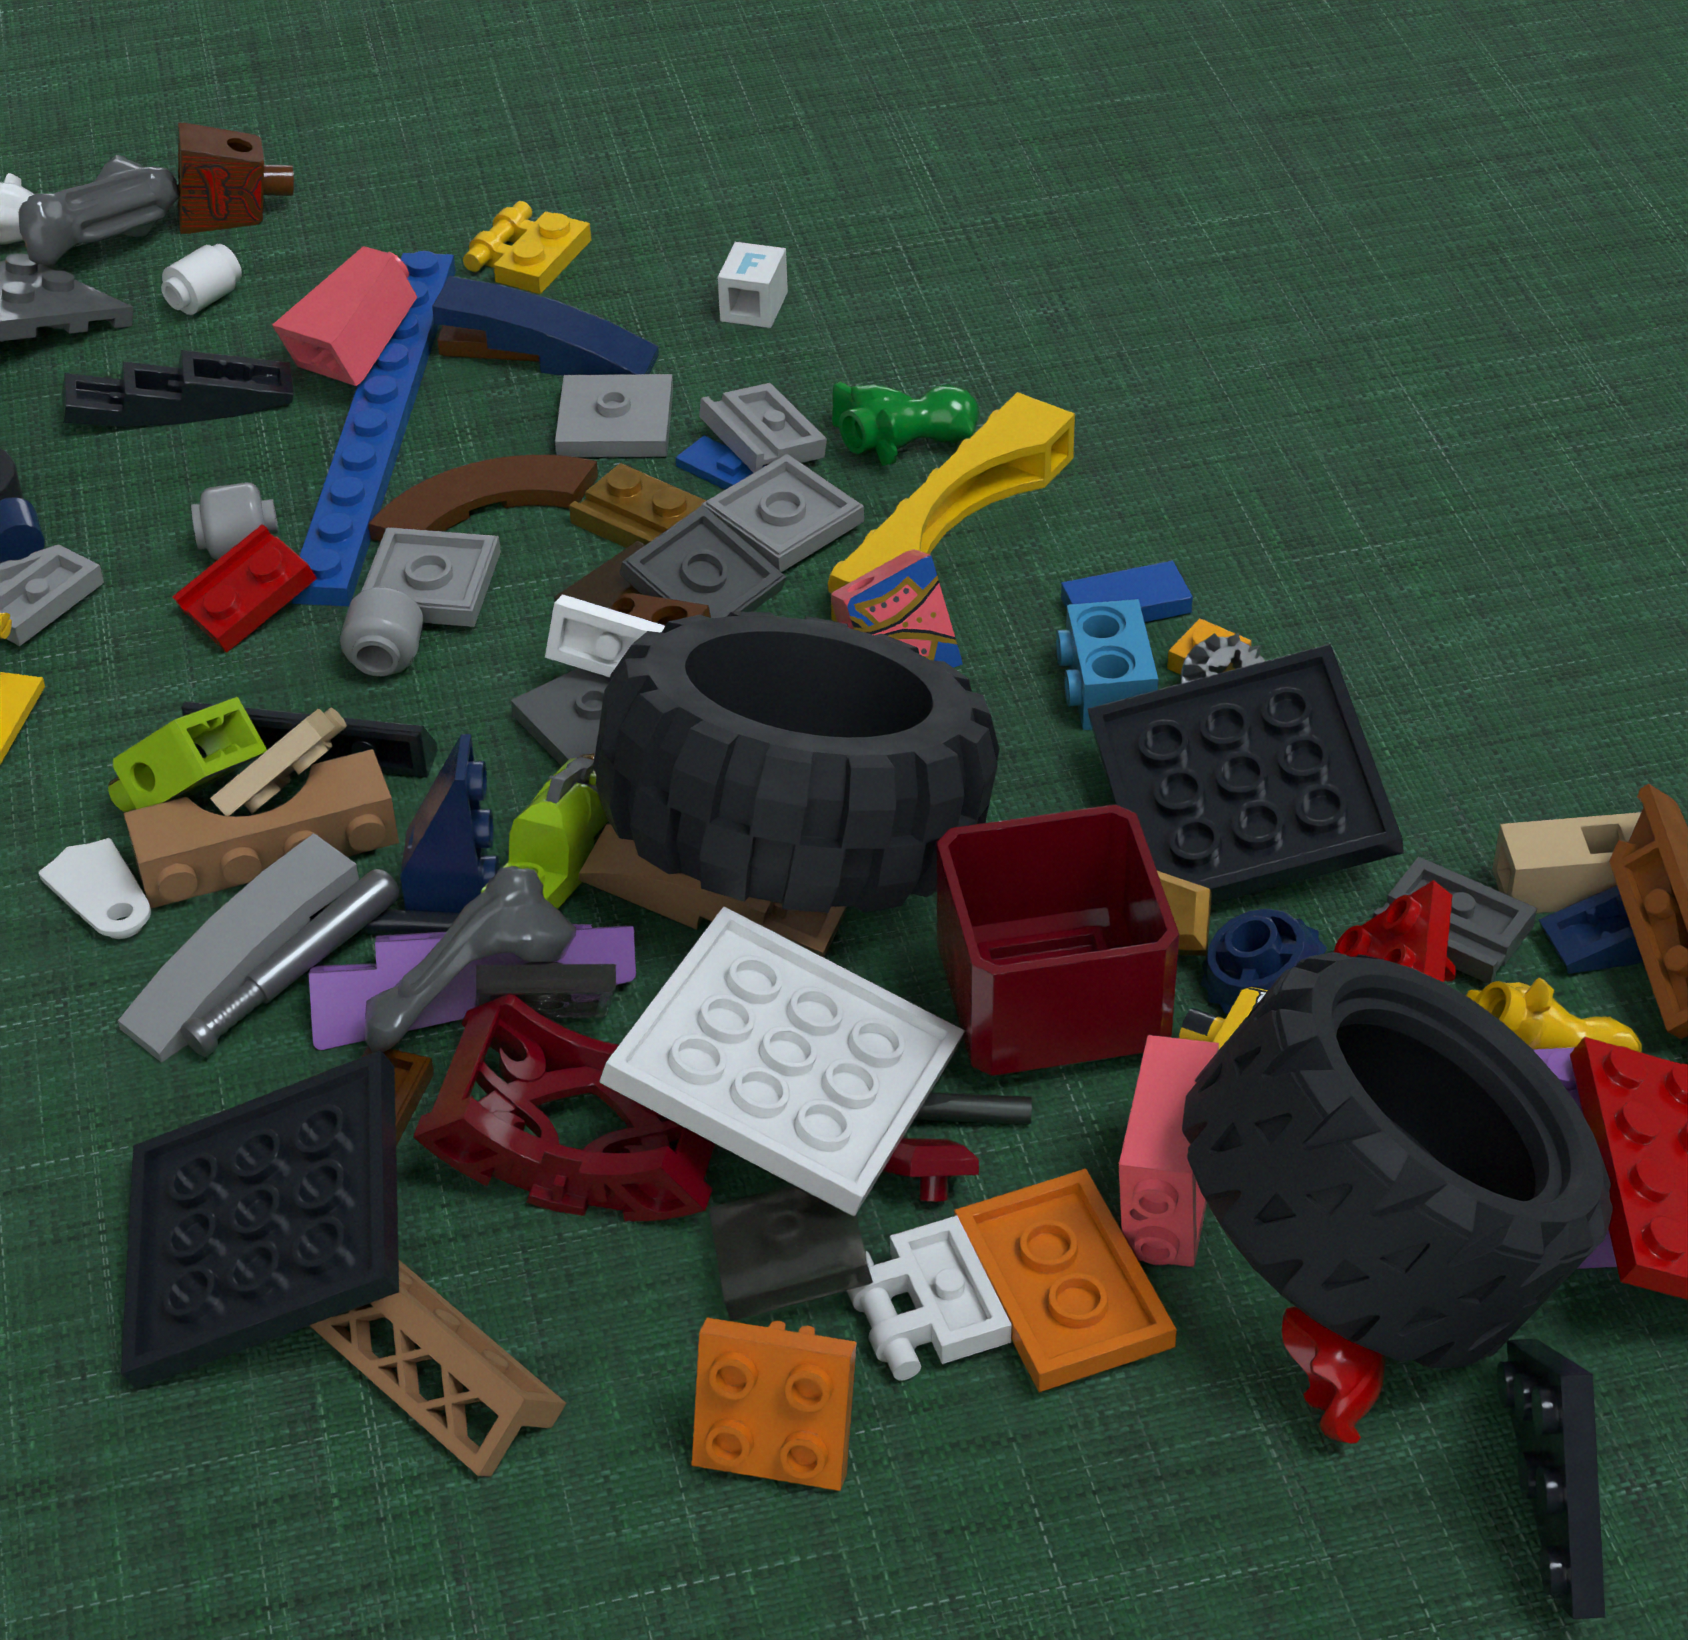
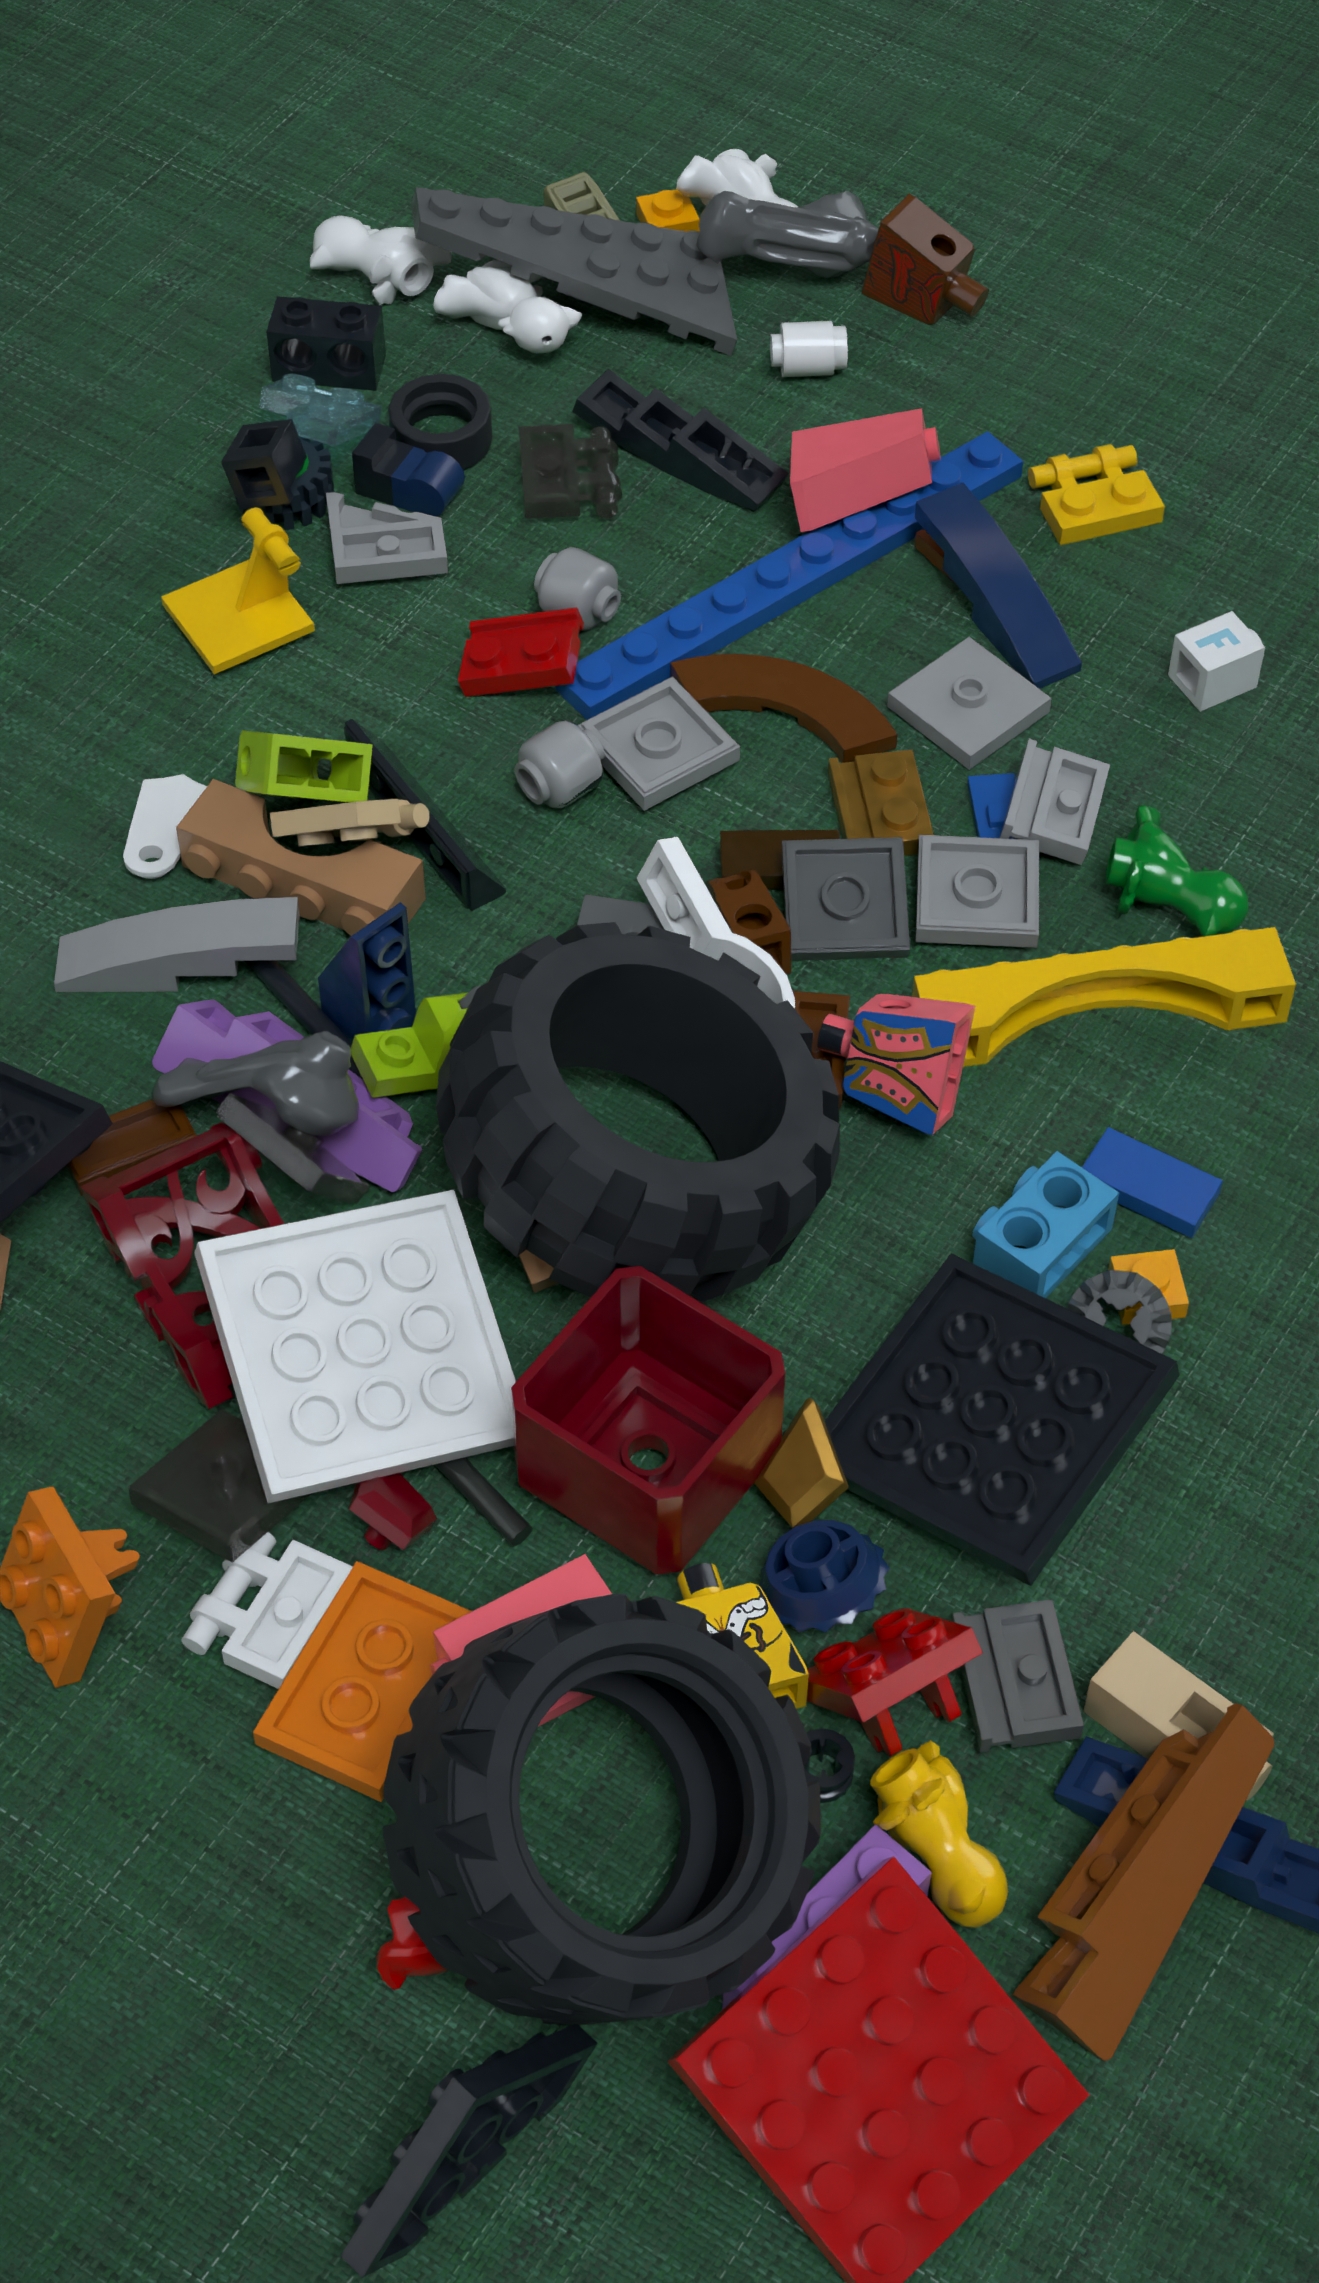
camera: 45 degrees right, 10 degrees up
flat silver piece [180,869,399,1057] -> none
none -> clear smoke plate [519,424,622,519]

